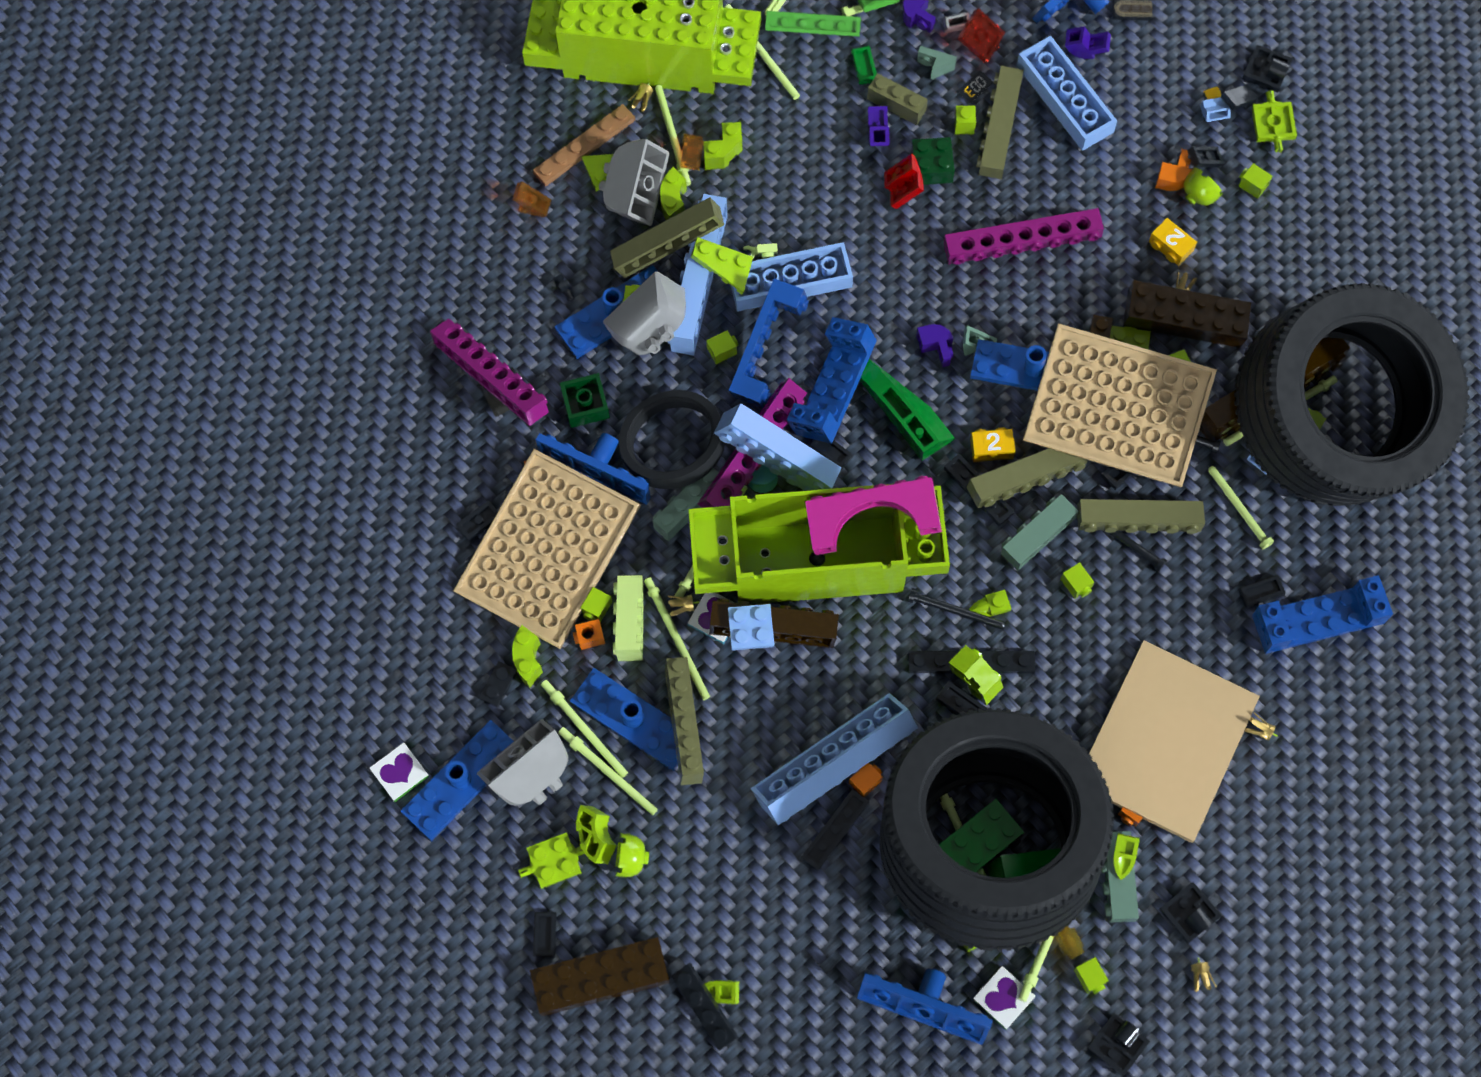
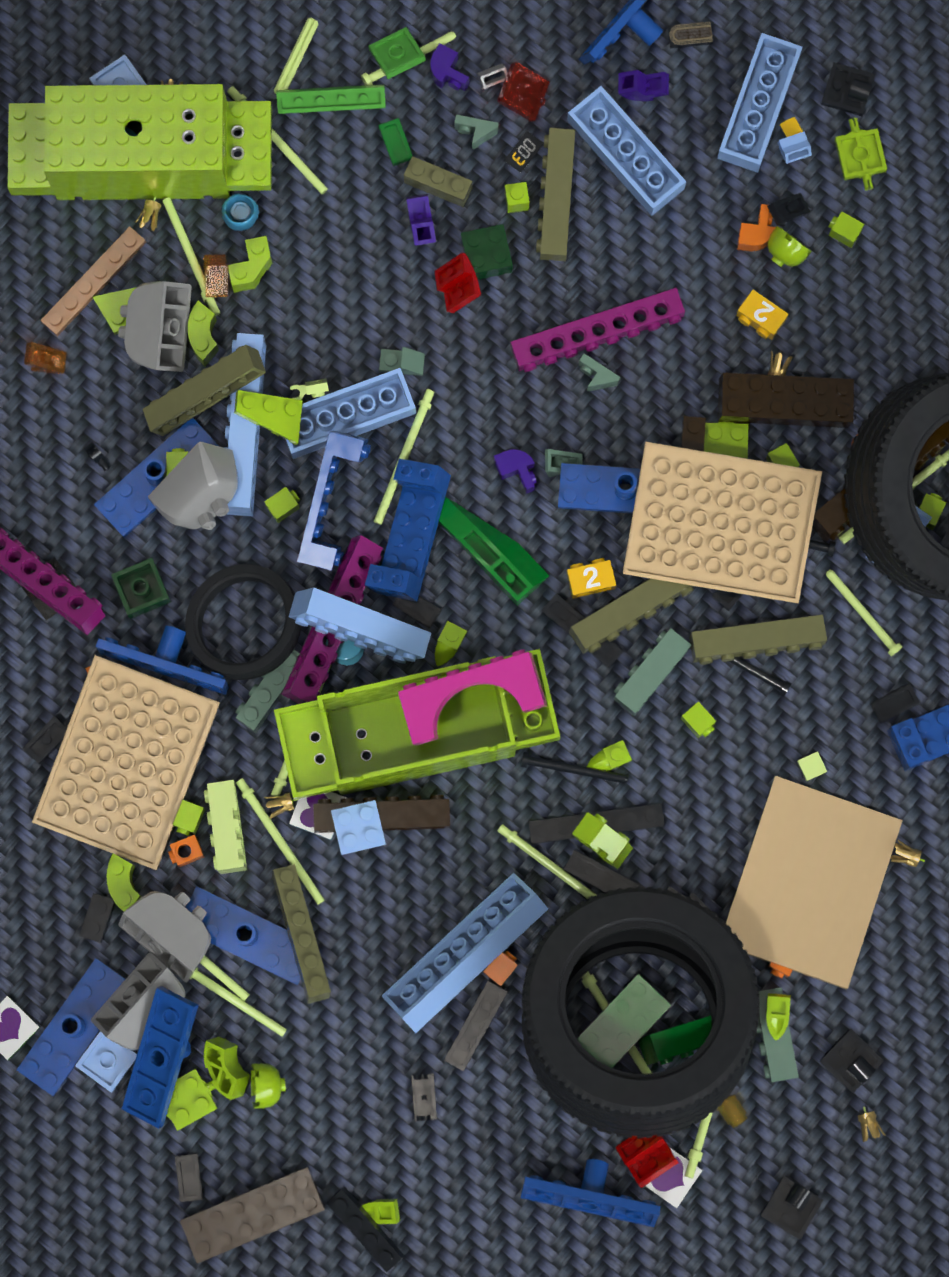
camera: 10 degrees left, 10 degrees up
lime brick [1074,957,1109,994] -> none
black tile [1220,84,1259,110] -> none
none -> light blue plate [75,1031,137,1093]
none -> light grey hips [118,891,211,983]
none -> blue plate [122,986,199,1129]
none -> dark azure hair [221,193,259,231]
none -> yellowish green bar [373,389,435,525]
none -> sand green slope [379,347,425,376]
none -> hinge [411,1074,437,1121]
none -> lime plate [435,621,467,666]
none -> yellowish green bar [497,824,597,899]
none -> sand green slope [578,353,620,392]
none -> red slope [615,1135,679,1188]
none -> light blue brick [717,33,802,173]
none -> yellowish green tile [797,752,827,781]

